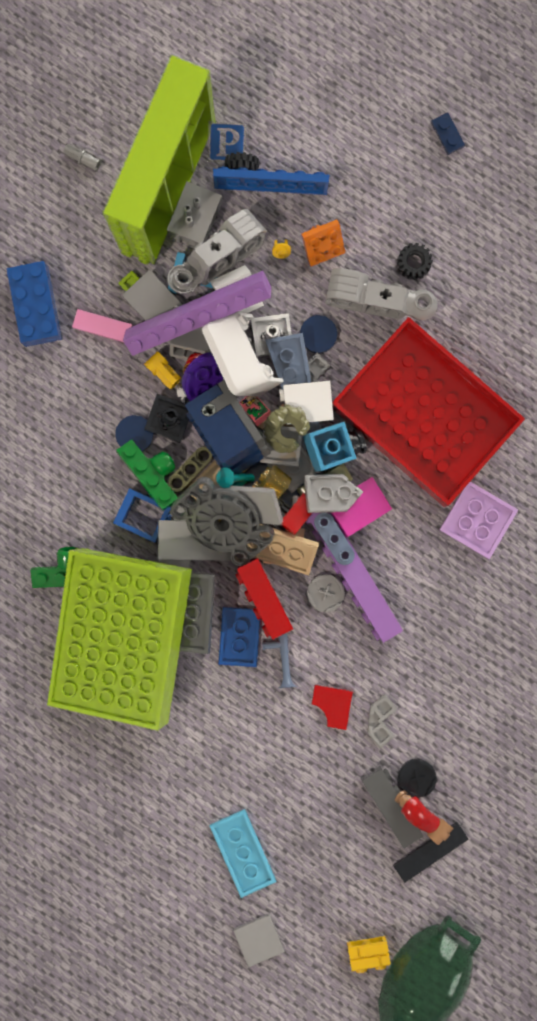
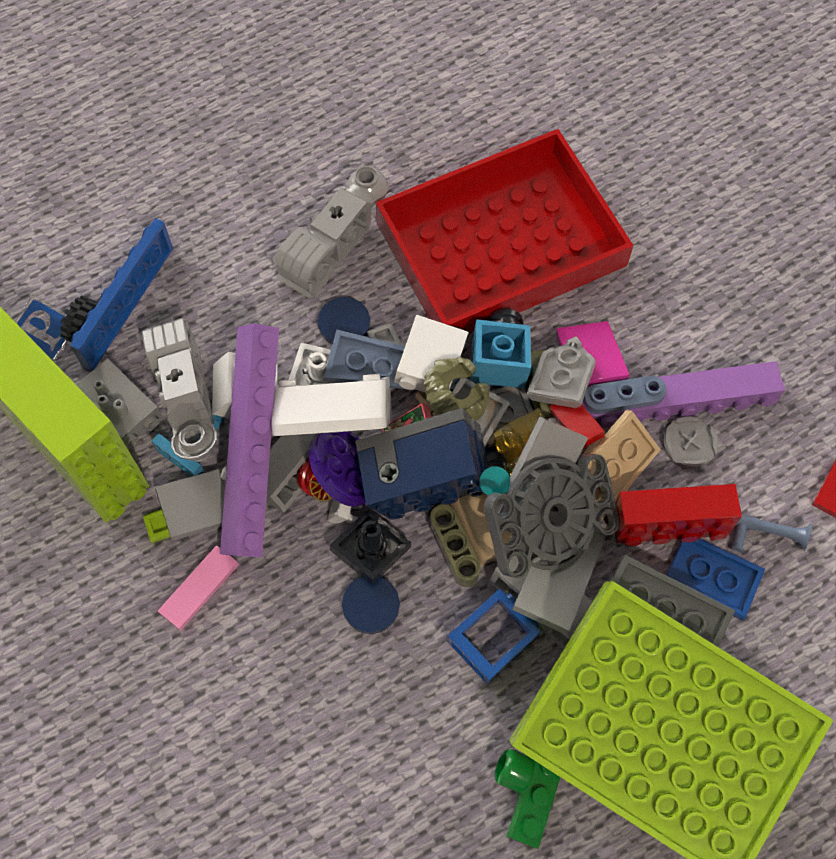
camera: 65 degrees left, 20 degrees down
blue brick [6,261,62,347] -> none
green plate [116,440,178,511] -> none
yellow piece [144,351,182,390] -> none
yellow plate [272,239,291,259] -> none
orange plate [301,219,345,267] -> none
black tyre [397,243,433,280] -> none
dark blue plate [431,112,465,155] -> none
lavender plate [439,482,518,559] -> none

